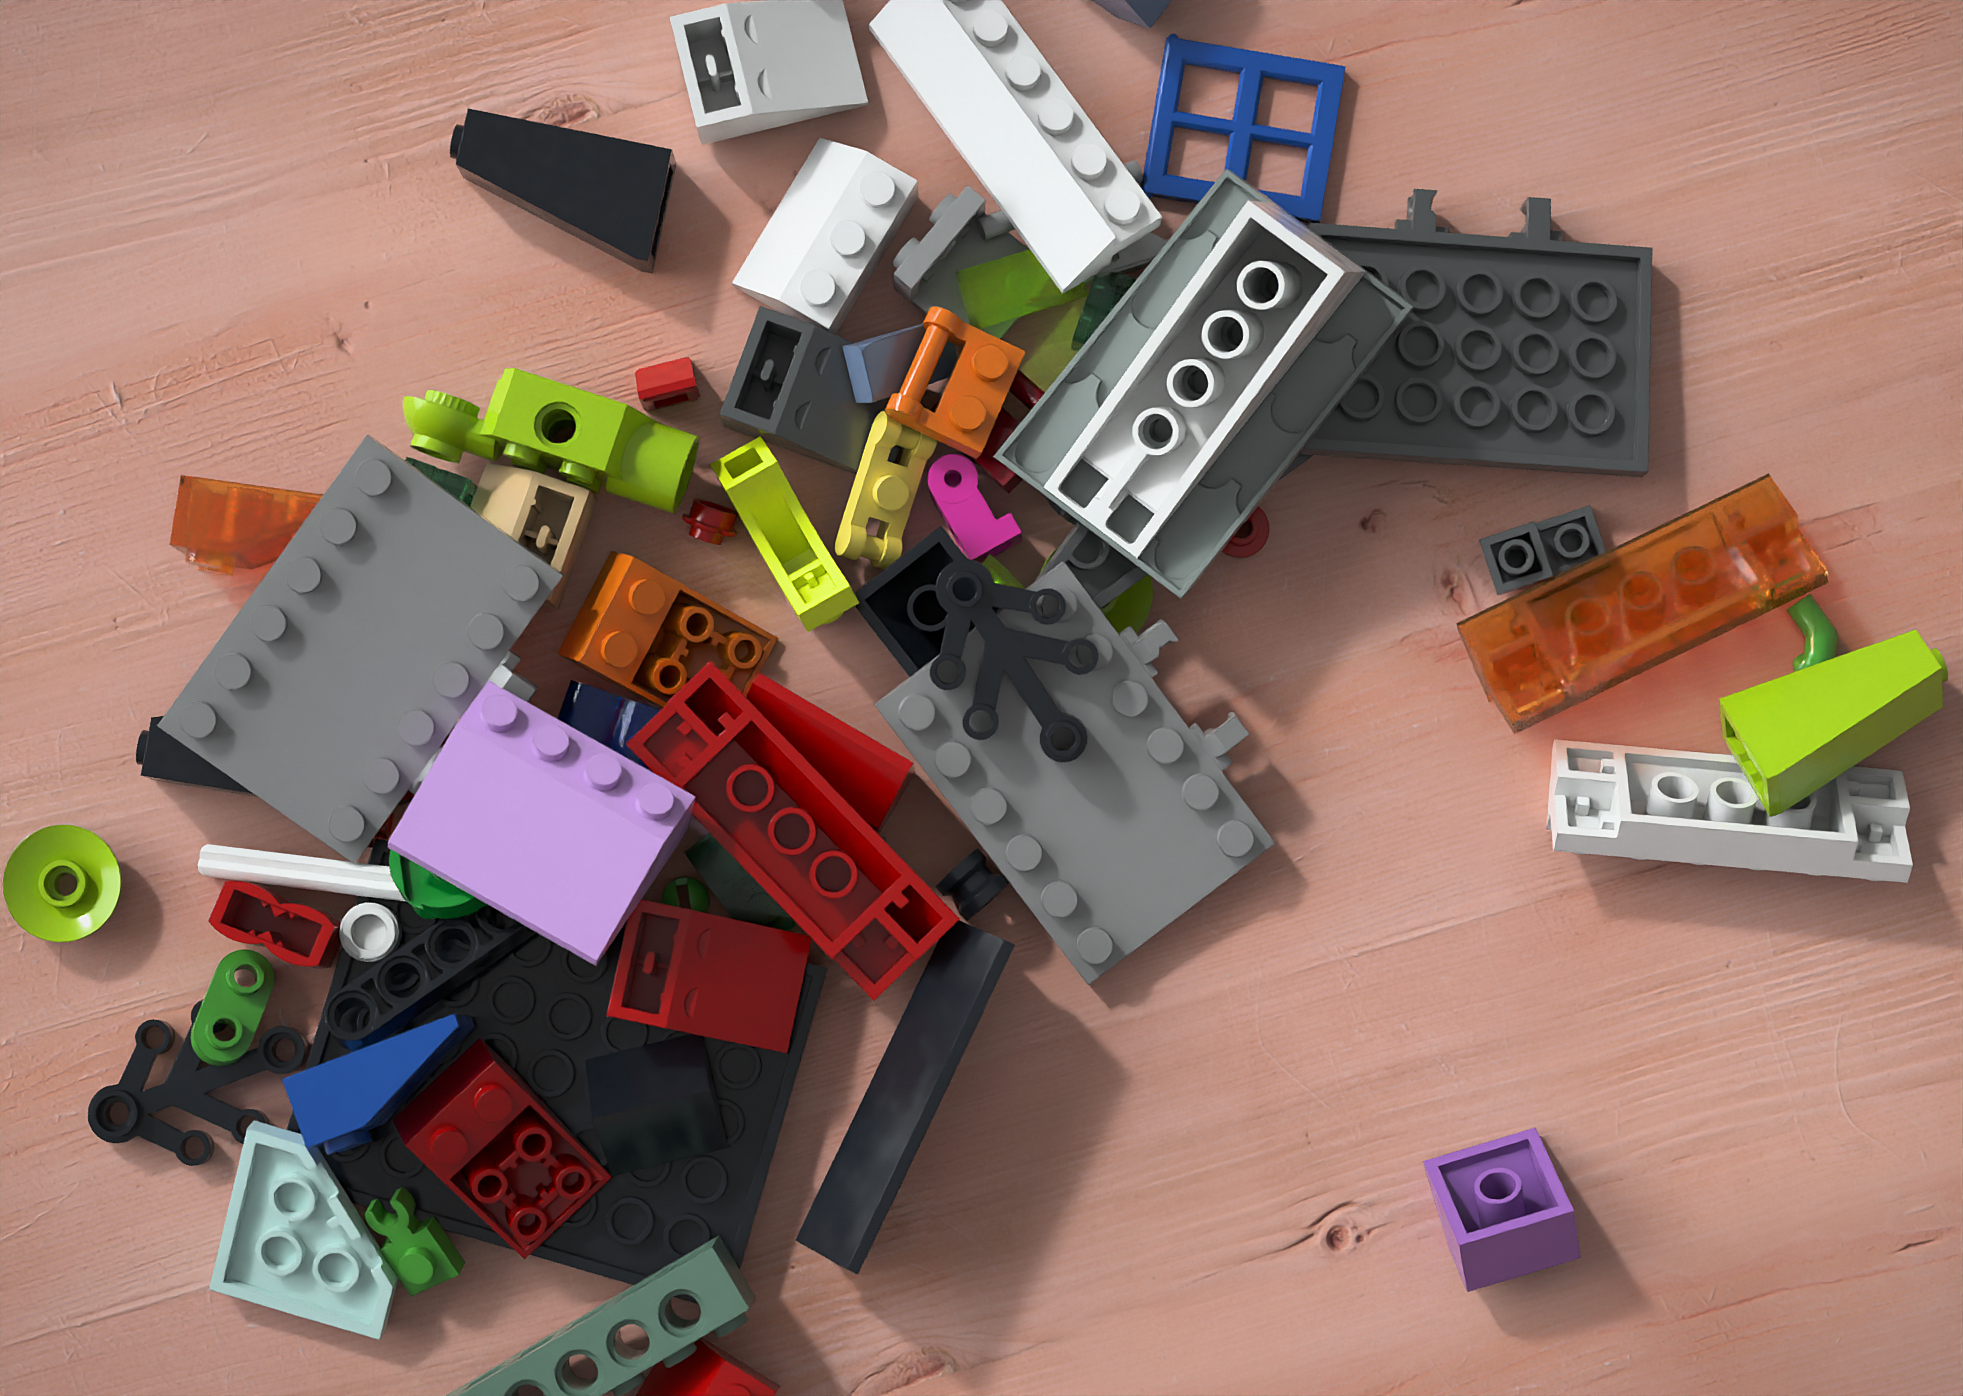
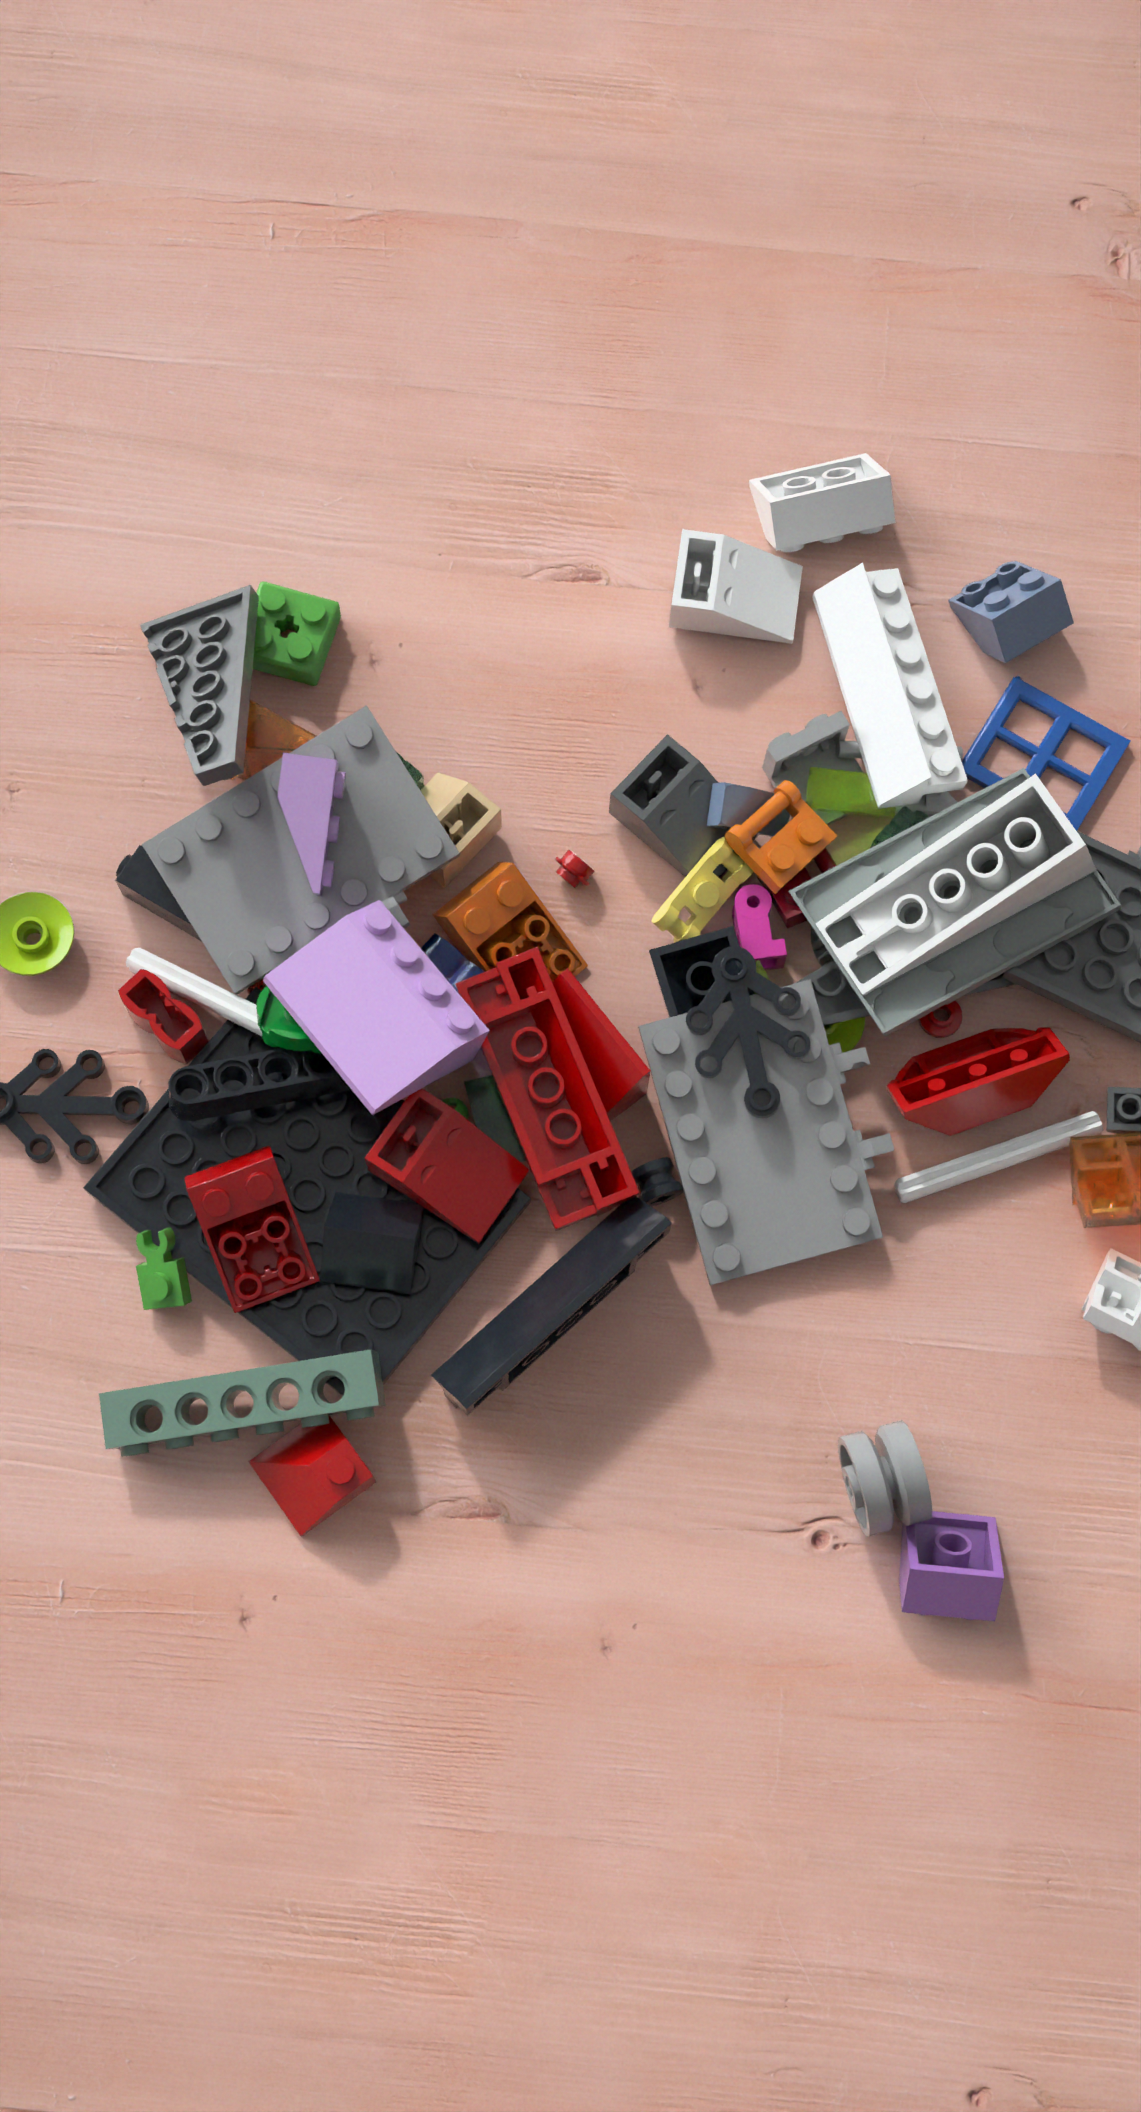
camera: 20 degrees right, 10 degrees down
bright green plate [191,949,275,1066] -> none
light aqua plate [209,1120,398,1340] -> none
blue slope [282,1014,475,1155] -> none
white tile [339,903,402,963] -> none
lime brick [403,368,700,514] -> none
black slope [450,108,677,274] -> none
red slope [635,357,700,412] -> none
neon yellow arch [710,436,859,632] -> none
white slope [732,138,919,335] -> none
none -> dark grey wing [140,585,259,786]
none -> bright green brick [253,581,341,686]
none -> lavender slope [277,753,346,896]
none -> light grey wheel [838,1420,932,1537]
none -> red wedge [887,1027,1070,1136]
none -> white axle [894,1111,1103,1203]

